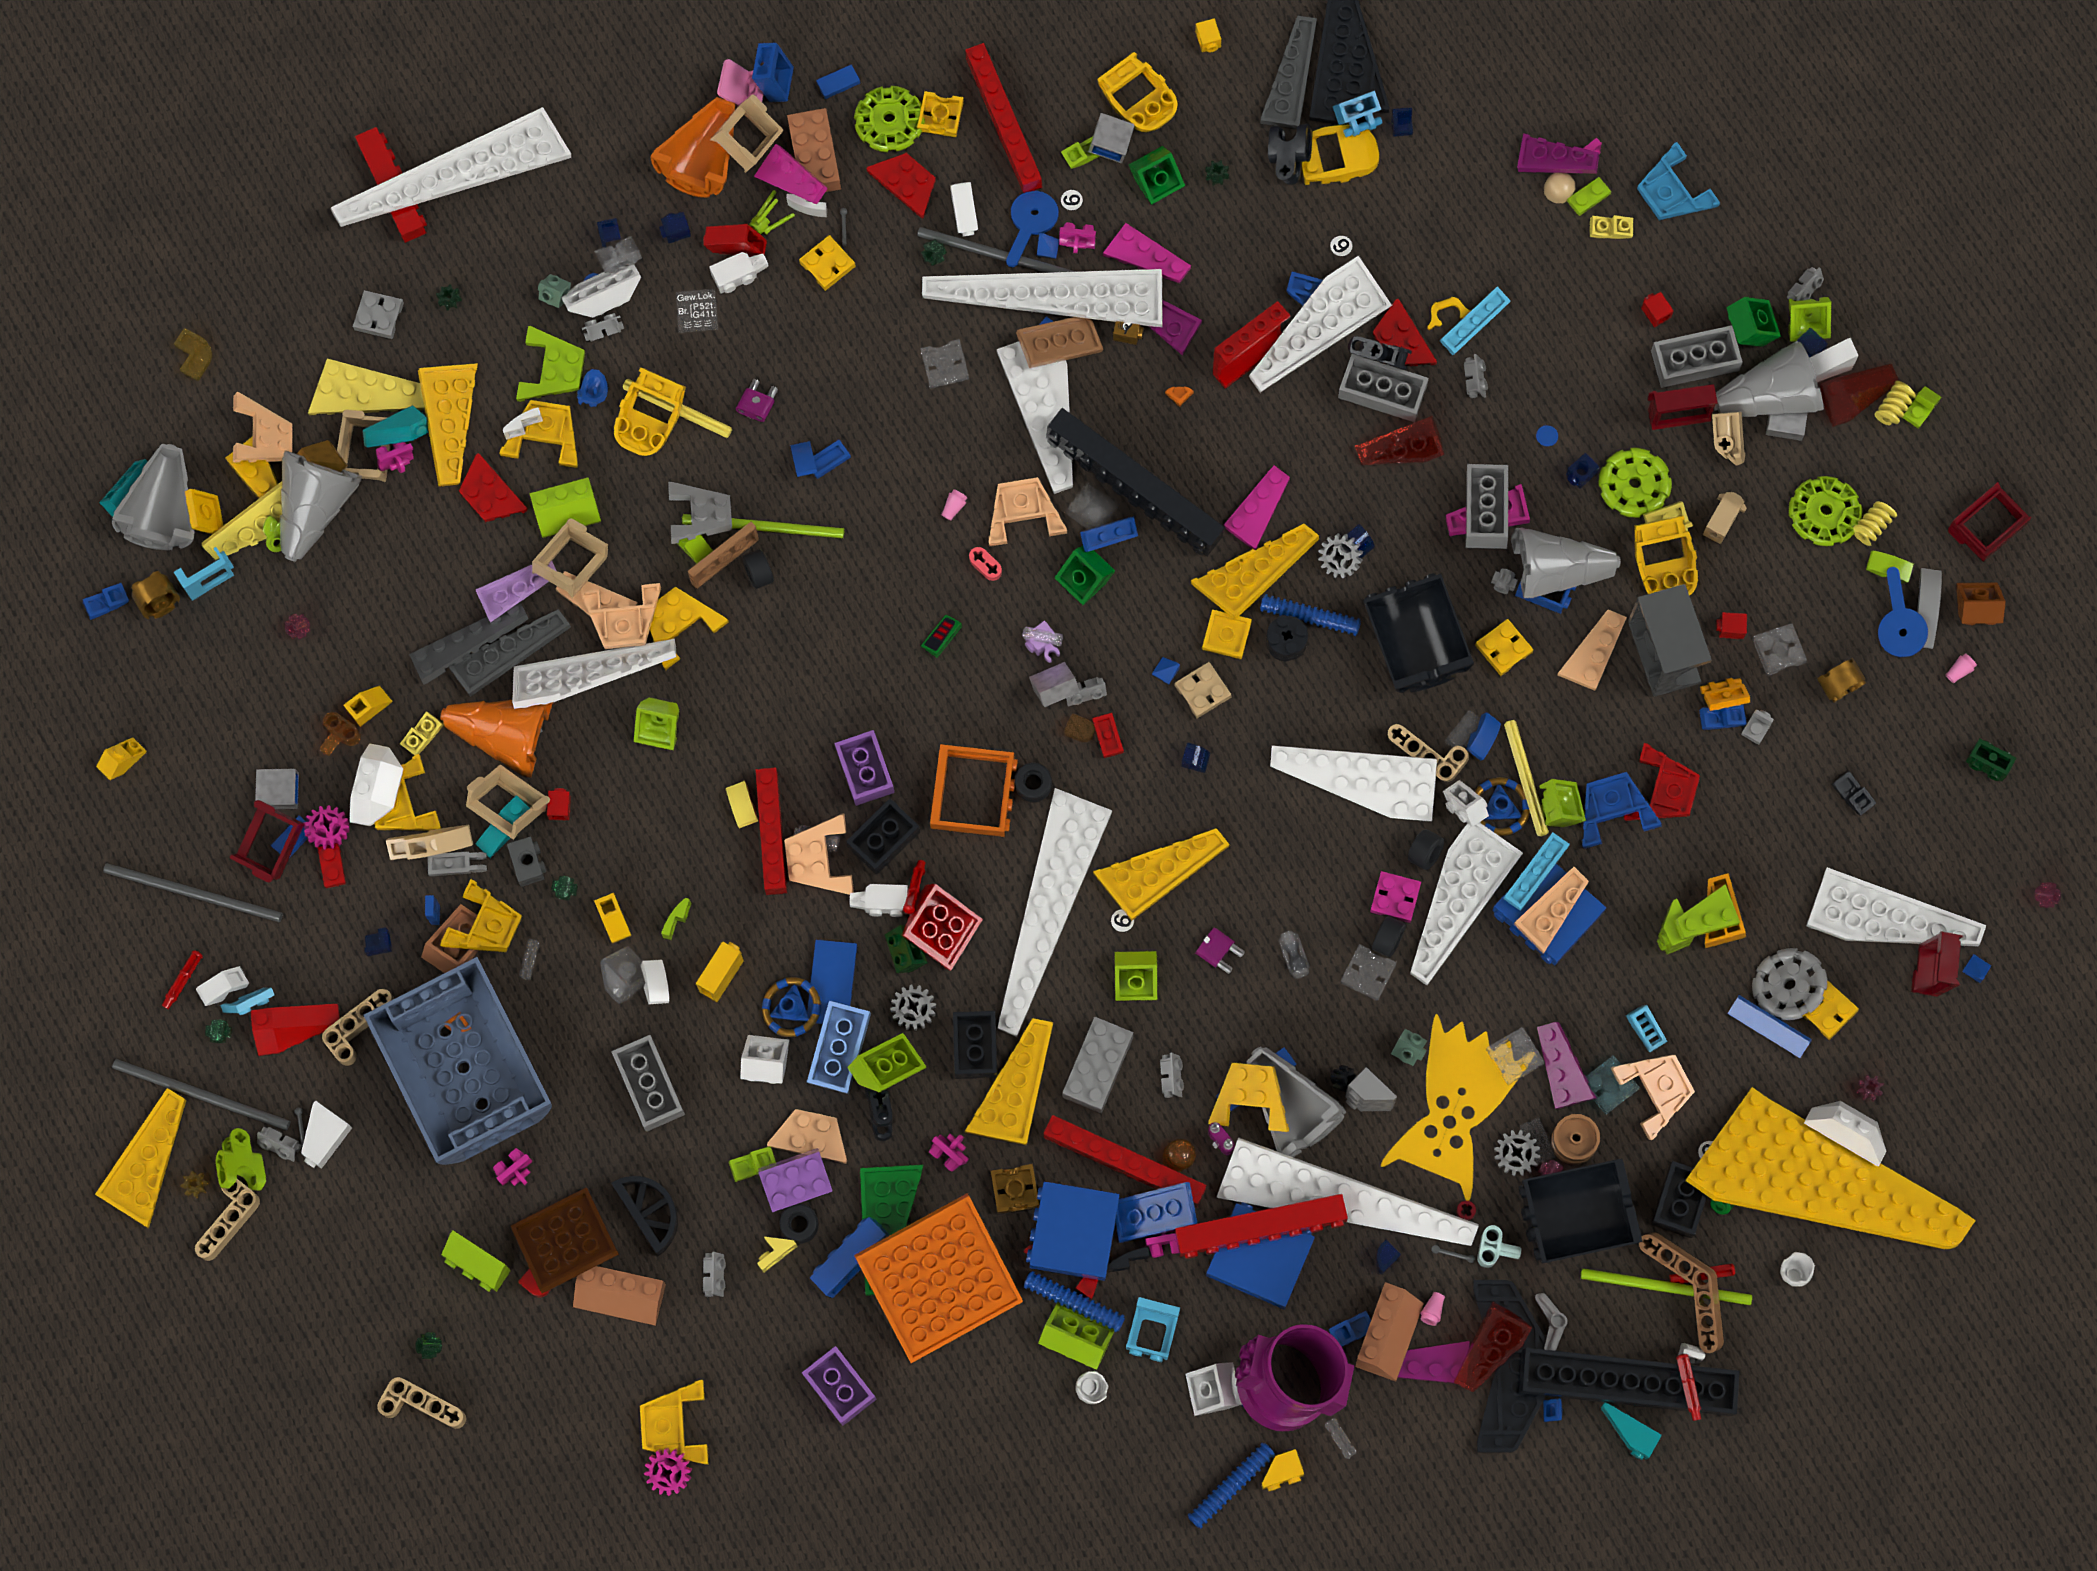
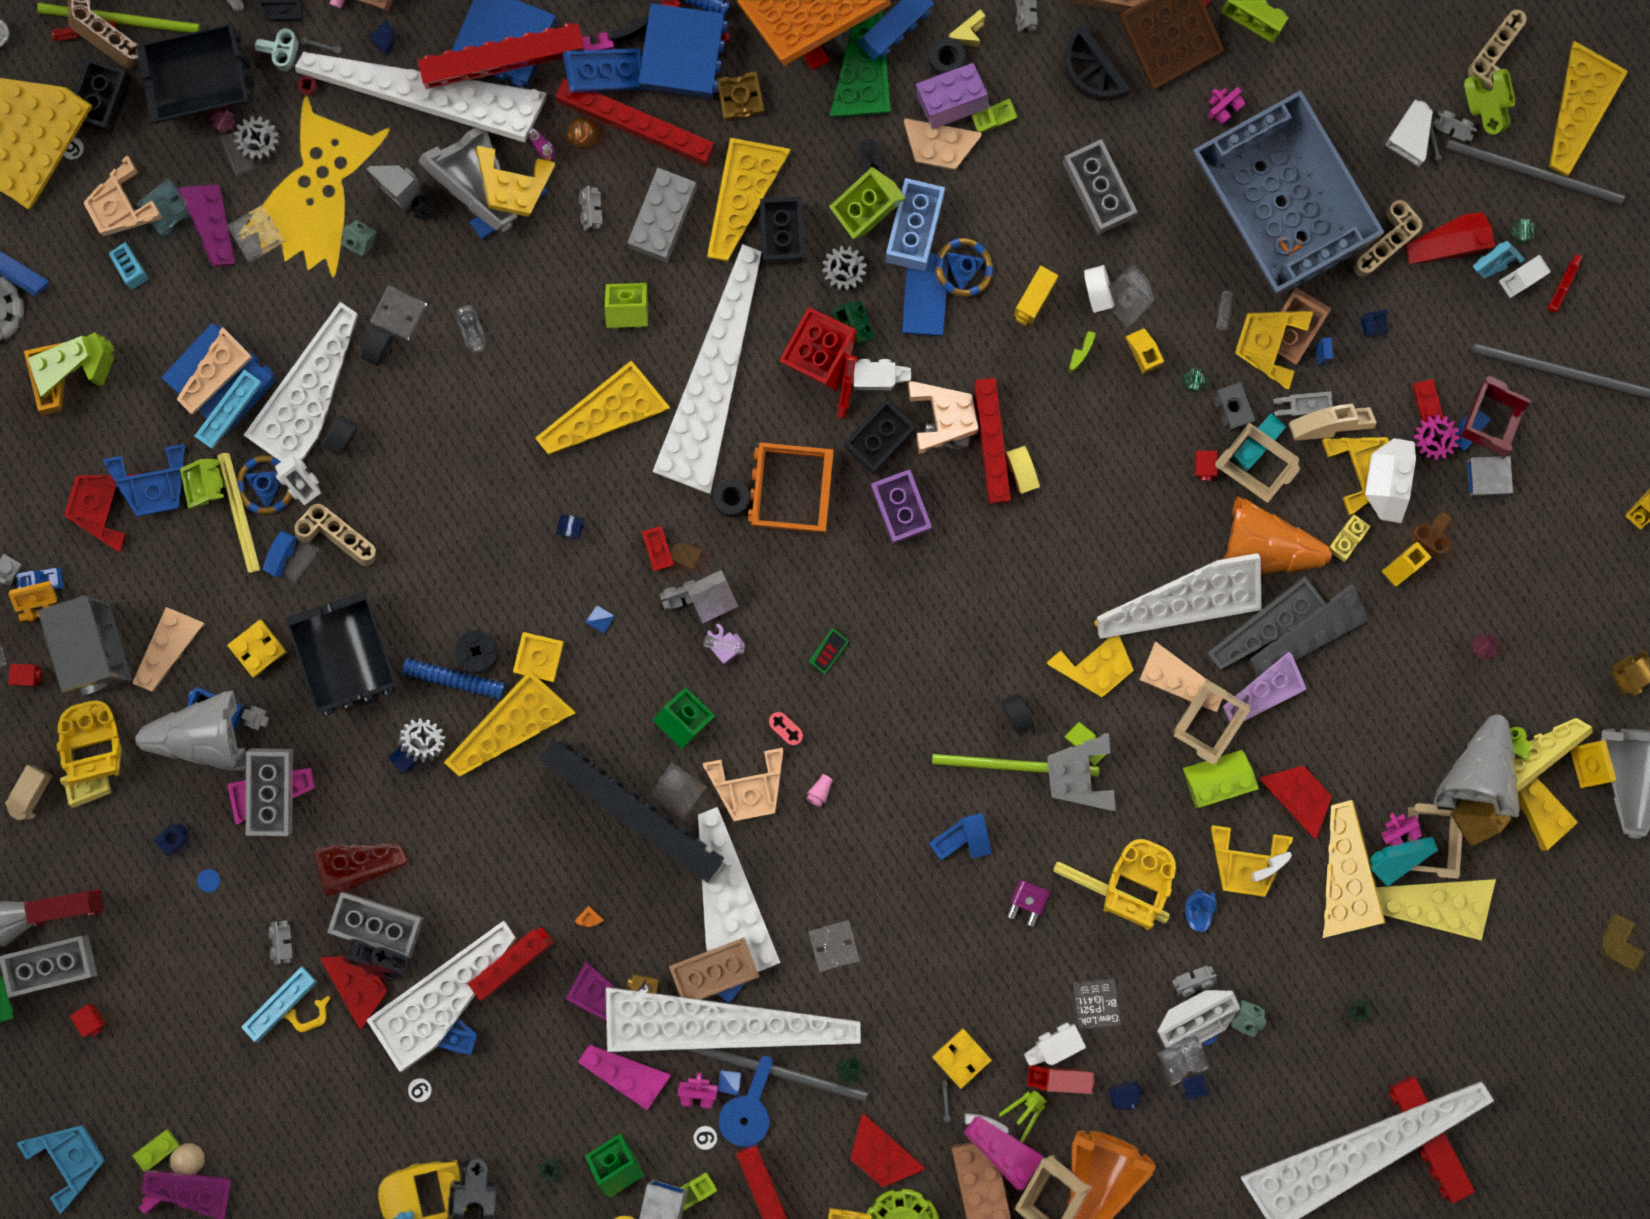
camera: 175 degrees right, 10 degrees up
medium azure window [174,547,234,601] -> none
clear yellow gear [180,1171,209,1198] -> none
light nougat wing [233,392,292,463] -> none
light grey brick [353,290,404,339] -> none
lime wing [516,326,585,402] -> none
light nougat wing [581,583,661,649] -> none
lime brick [634,698,679,750] -> none
medium nougat tile [688,521,759,589] -> none
white slope [740,1035,789,1084] -> none
dark pink hips [929,1134,969,1172] -> none
white slope [950,182,978,236] -> none
blue tile [1080,516,1138,552] -> none
white sticker [1111,910,1134,932] -> none
tan brick [1175,662,1231,718] -> none
magenta piece [1195,927,1245,974] -> none
dark pink wing [1224,465,1290,550] -> none
white wing [1270,745,1437,821] -> none
dark pink brick [1370,871,1421,923] -> none
medium nougat wheel [1551,1114,1600,1165] -> none
light yellow slope [1590,215,1633,239] -> none
lime plate [1598,448,1672,518] -> none
tan piece [1712,412,1745,465] -> none

